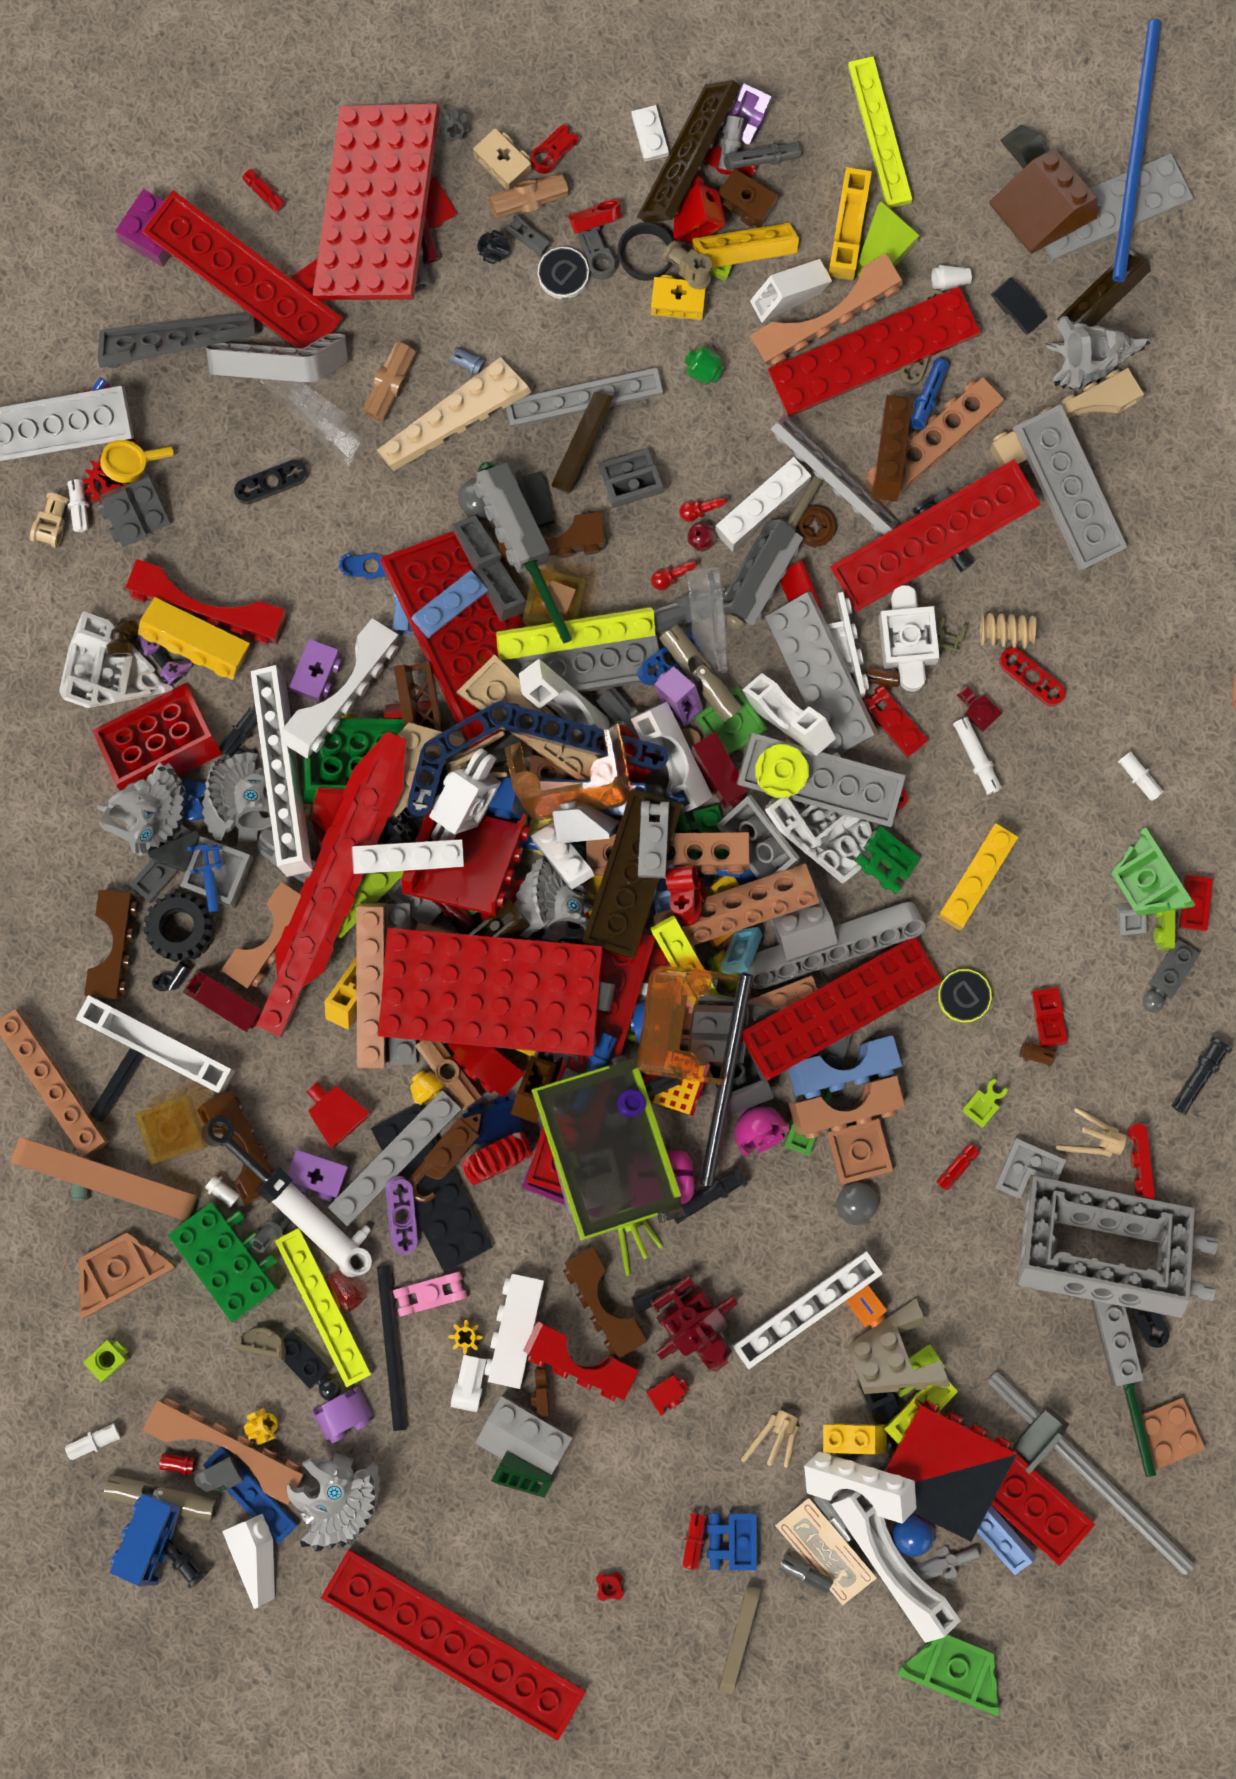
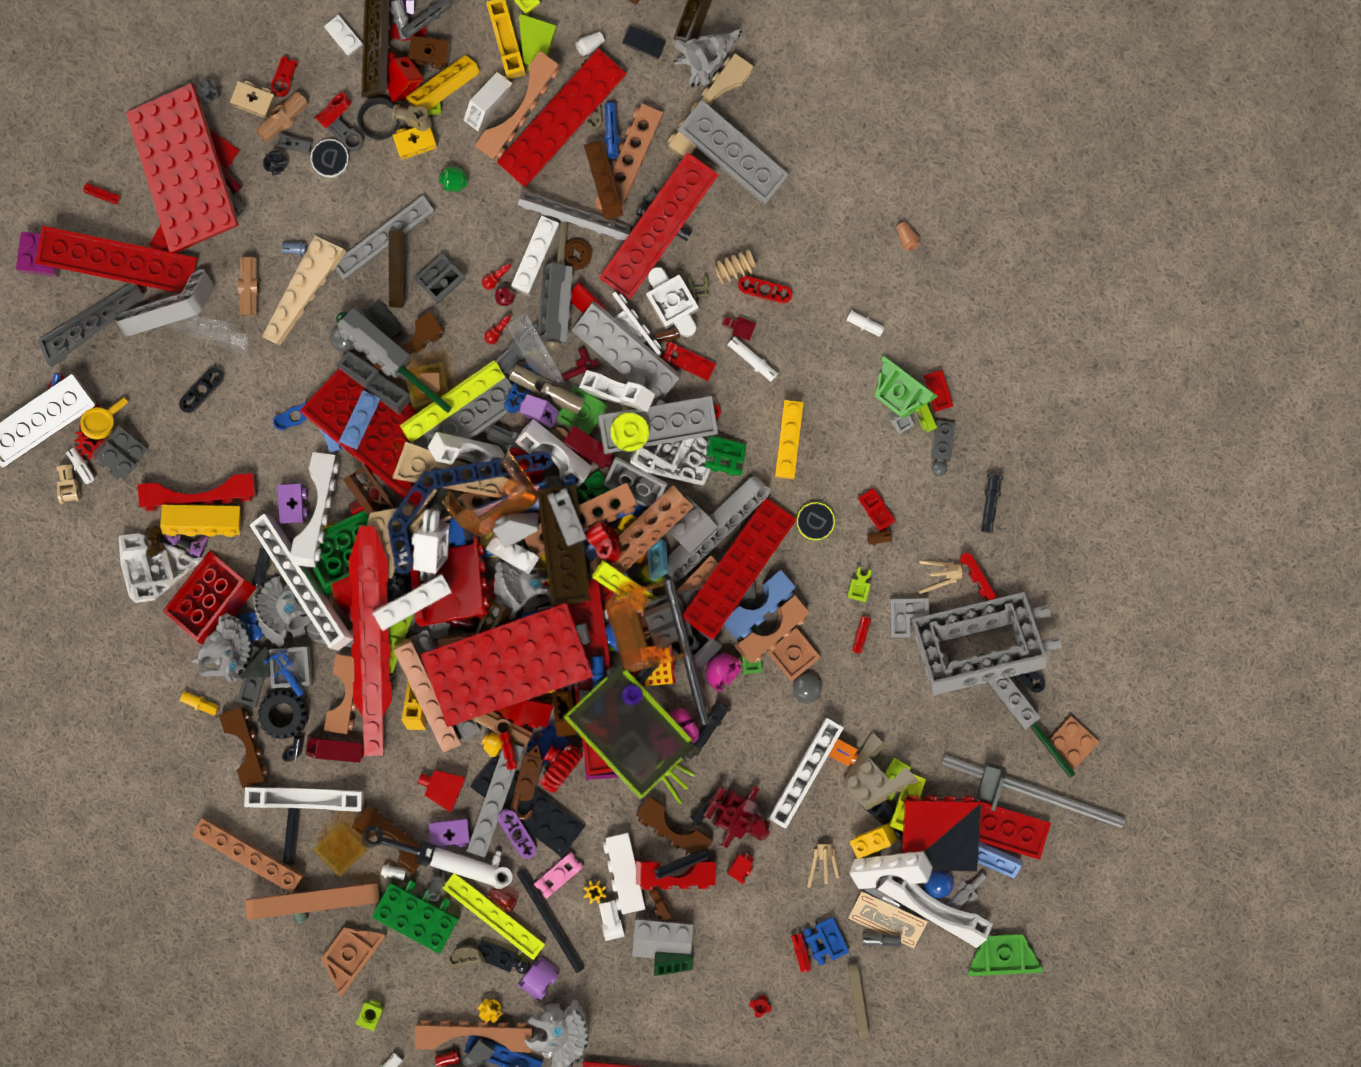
camera: 25 degrees left, 5 degrees up
none -> yellow axle [180,690,219,716]
none -> red axle [499,732,518,770]
none -> red bush [544,745,561,764]
none -> dark red hose [561,348,599,381]
none -> black axle [654,849,708,879]

